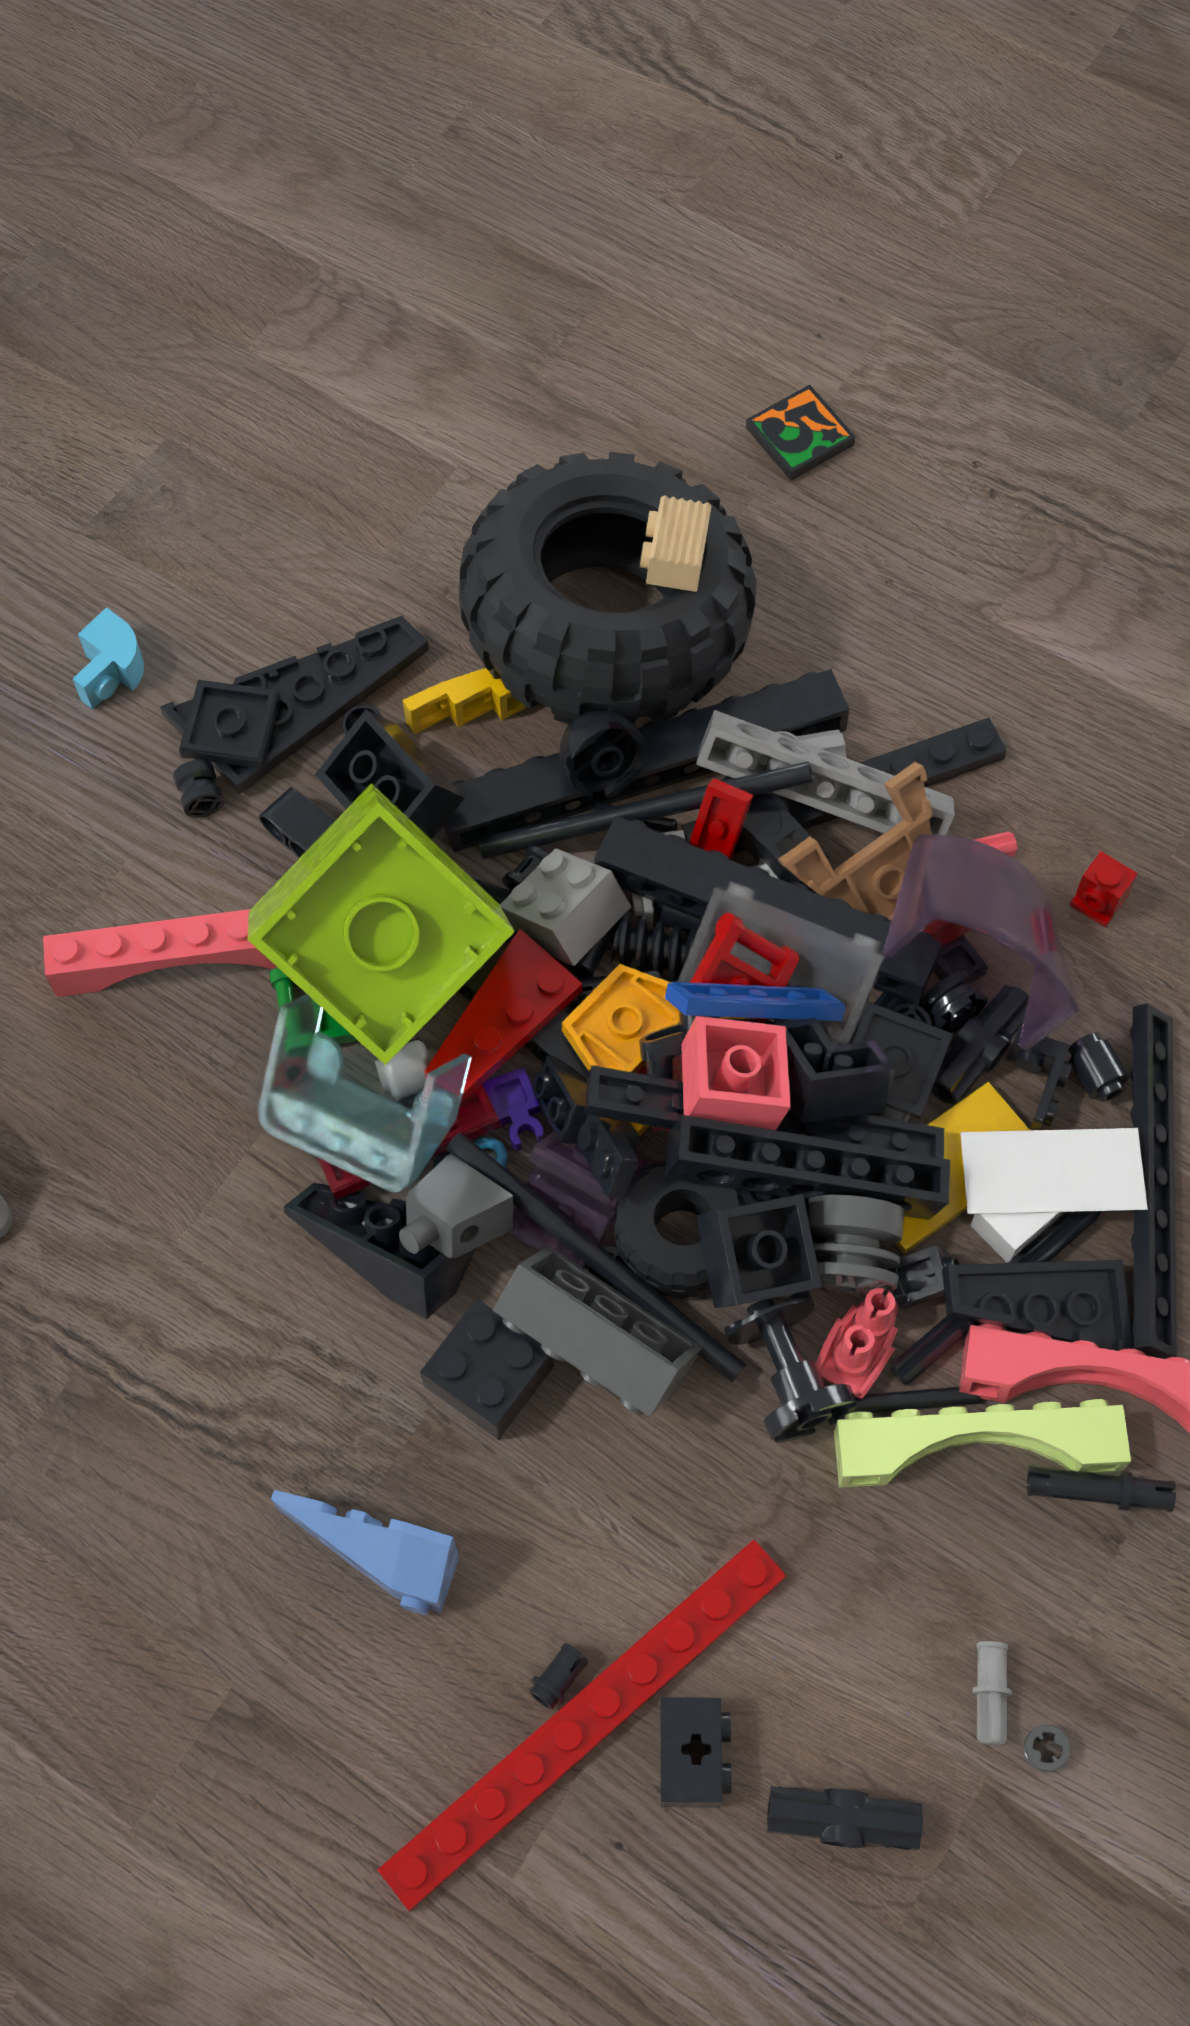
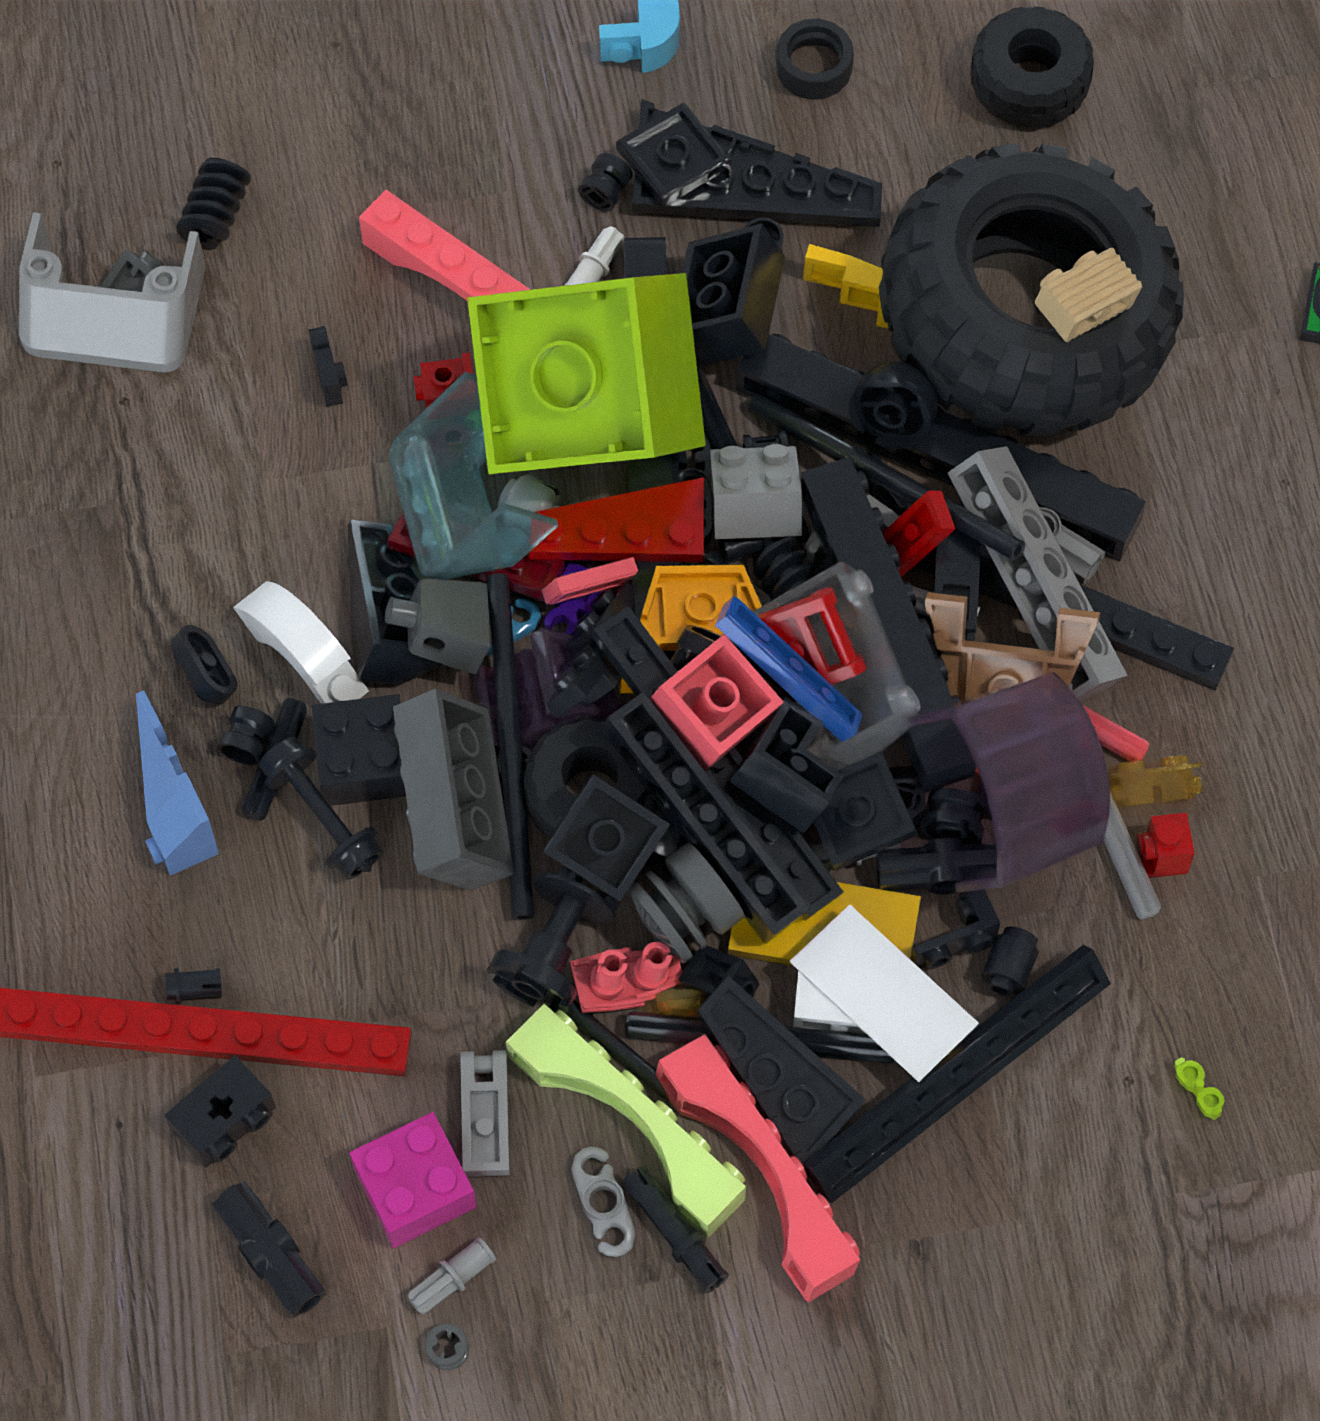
camera: 45 degrees right, 0 degrees up
none -> black plate [171,625,238,704]
none -> black wheel [218,705,275,765]
none -> white arch [233,581,369,704]
none -> black axle [242,698,307,821]
none -> black piece [259,737,383,880]
none -> black plate [308,326,348,407]
none -> dark pink brick [349,1112,477,1249]
none -> red brick [413,352,477,416]
none -> light grey plate [460,1050,510,1177]
none -> coral tile [541,557,638,605]
none -> white axle [564,226,624,286]
none -> light grey piece [571,1147,636,1257]
none -> clear yellow tile [655,989,701,1016]
none -> black tyre [776,18,854,100]
none -> black tyre [971,6,1094,128]
none -> light grey axle [1073,757,1161,920]
none -> clear yellow hinge [1106,755,1202,807]

